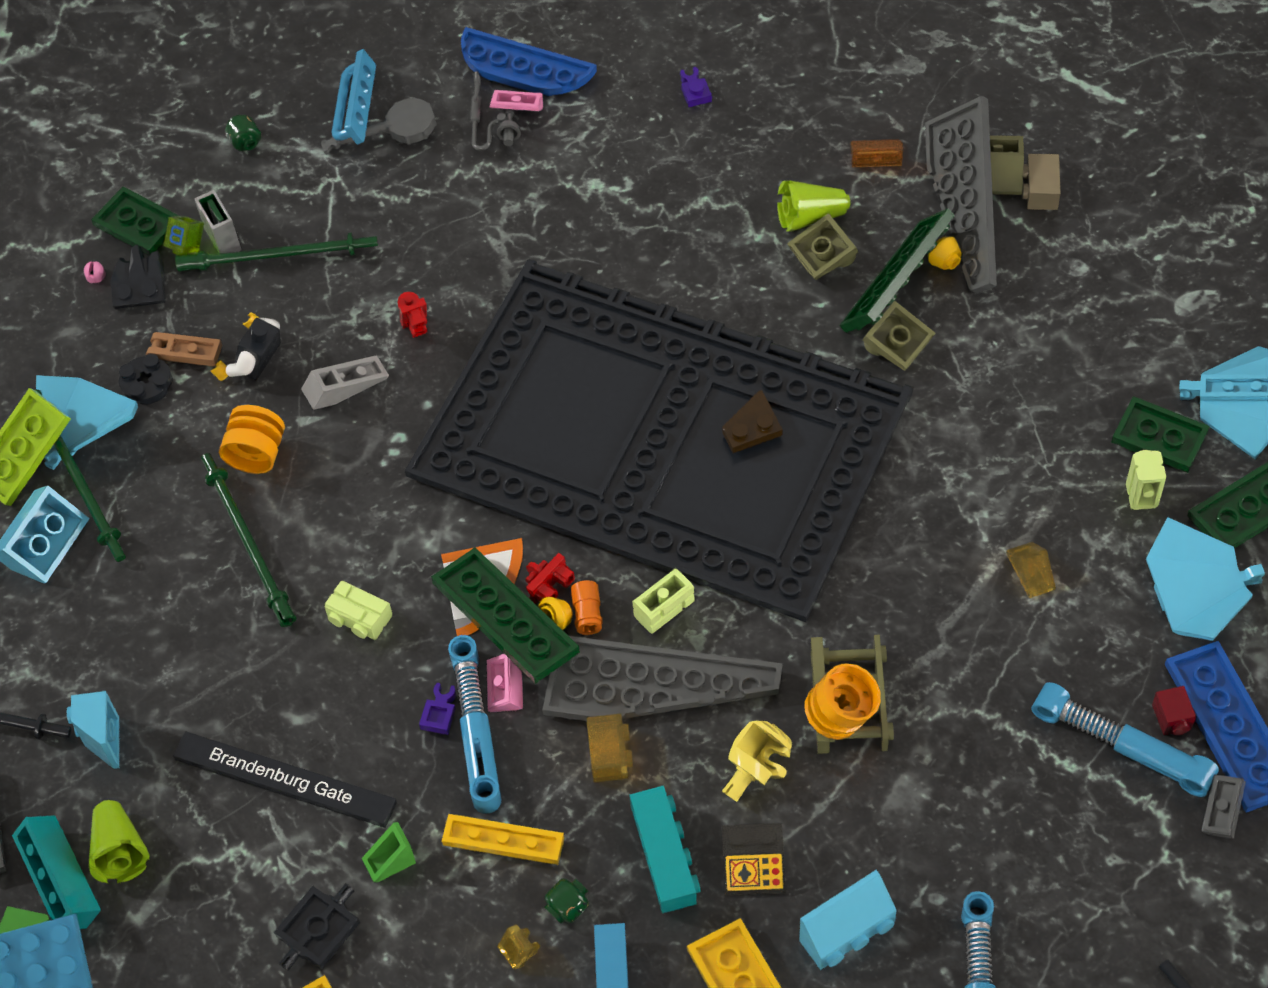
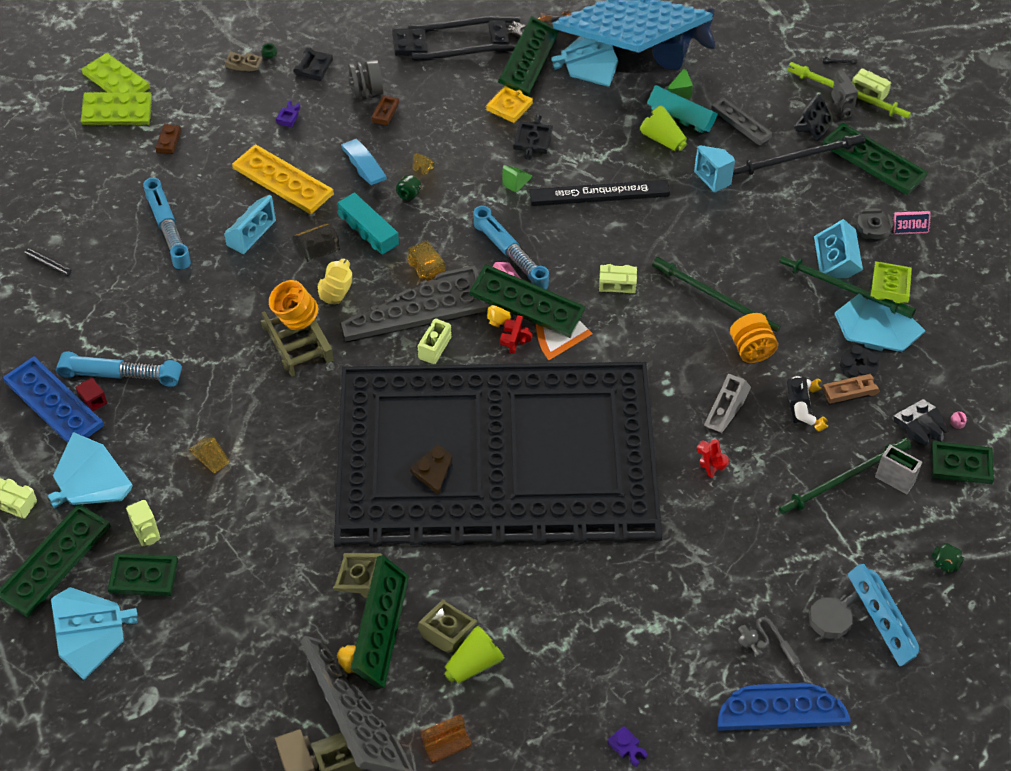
camera: 150 degrees right, 5 degrees down
clear neon green brick [164,216,204,256] -> none
dark purple plate [419,683,456,735] -> none
yellow plate [442,814,564,865] -> none
bright pink slope [490,90,543,111] -> none
orange piece [571,580,603,635] -> none
dark grey plate [1202,774,1246,839] -> none

